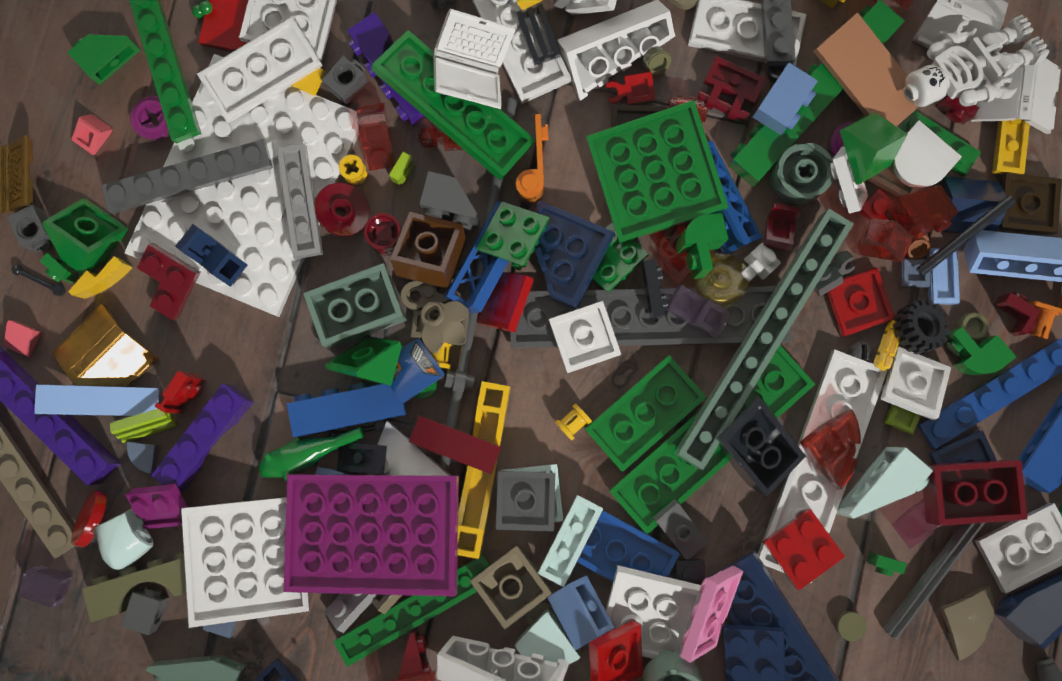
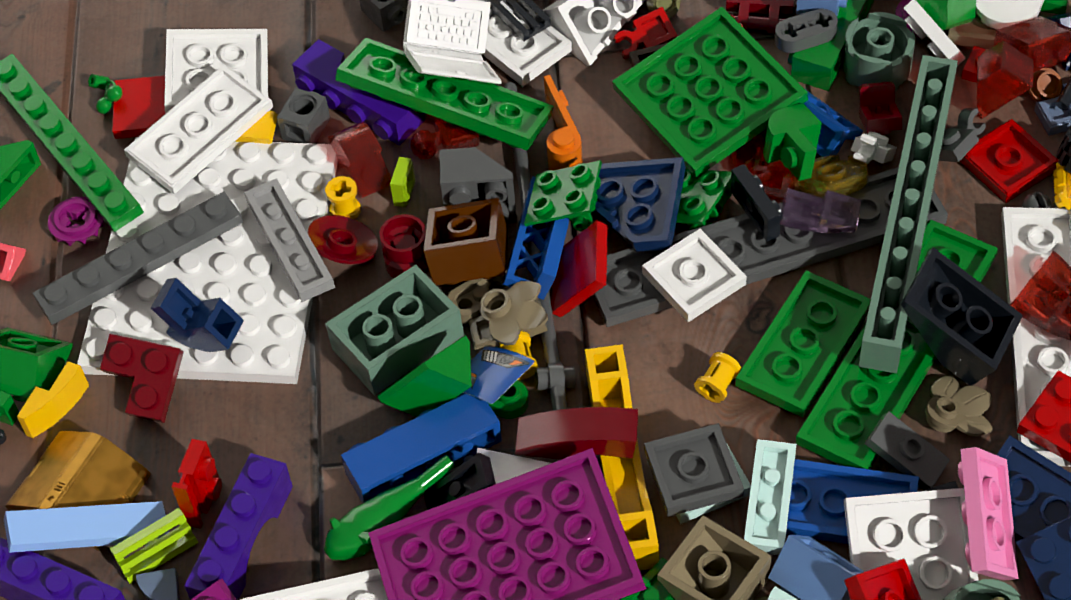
camera: 15 degrees left, 30 degrees down
none -> dark grey beam [774,9,838,53]
none -> dark tan plate [925,376,993,436]

